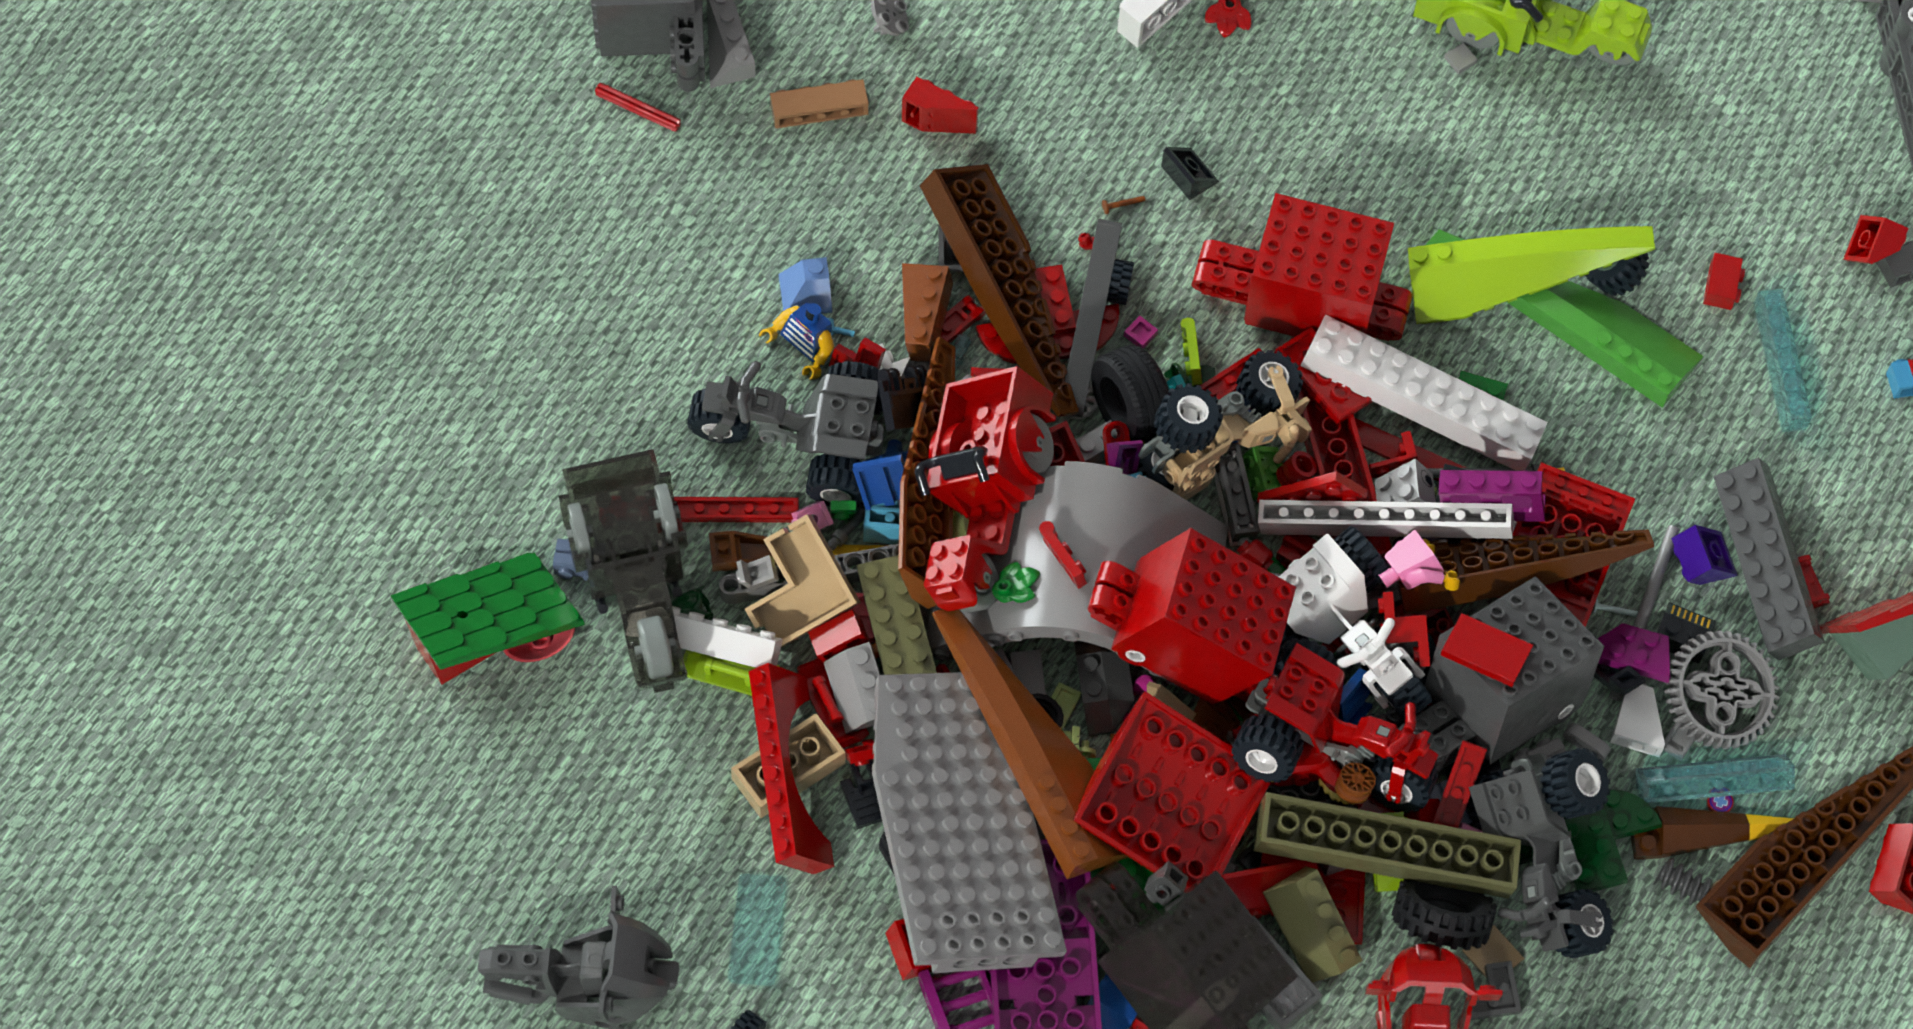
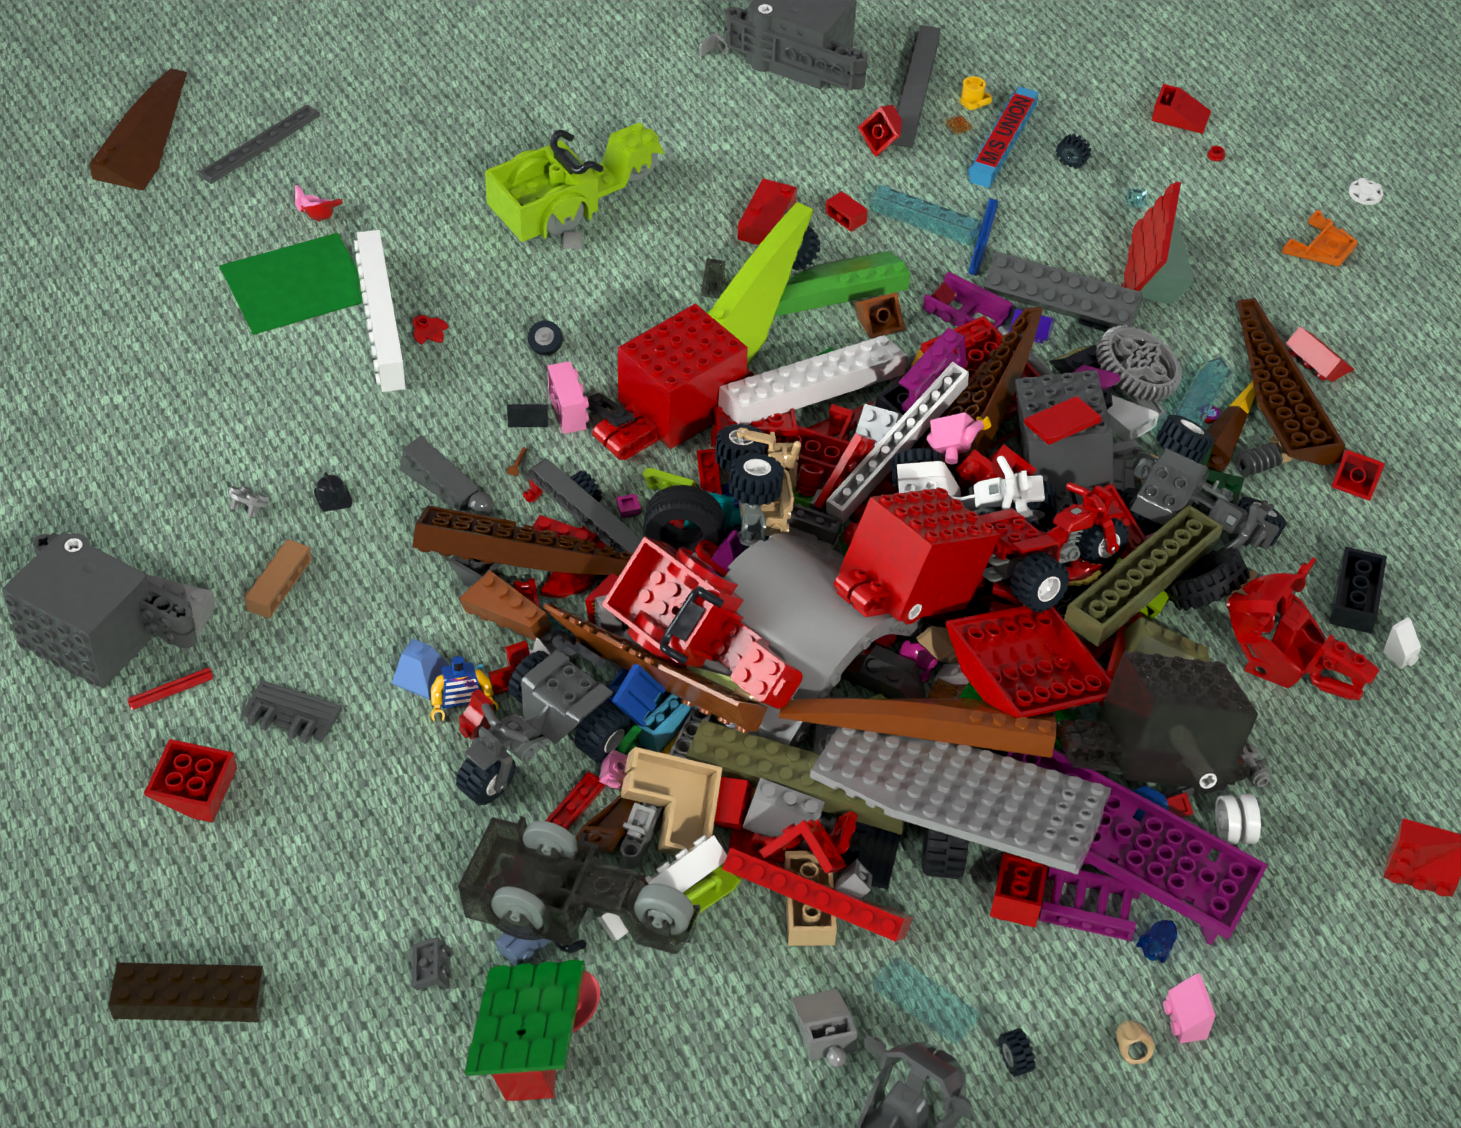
camera: 55 degrees left, 15 degrees down
red slope [902,76,979,134] -> none
green plate [992,562,1040,603] -> none
red plate [1039,521,1087,589] -> none
dark grey brick [1144,861,1188,906] -> none
dark orange wheel [1335,762,1376,804] -> none
none -> dark brown brick [109,962,266,1022]
none -> red slope [144,739,237,823]
none -> dark grey hinge [242,680,342,743]
none -> black piece [314,472,352,512]
none -> dark grey wedge [399,436,479,511]
none -> dark grey bracket [412,937,451,990]
none -> red arch [459,689,494,740]
none -> dark grey piece [468,492,494,516]
none -> black wheel [528,320,563,355]
none -> bright pink brick [547,361,589,434]
none -> black container [587,393,635,428]
none -> clear smoke slope [701,258,726,299]
none -> red brick [737,178,797,245]
none -> red bracket [759,819,848,873]
none -> light grey slope [791,989,857,1068]
none -> light grey brick [834,859,873,898]
none -> dark orange slope [854,292,906,338]
none -> magenta window [923,272,1013,329]
none -> dark red tile [931,281,957,305]
none -> blue axle [968,198,998,275]
none -> red slope [1331,449,1386,501]

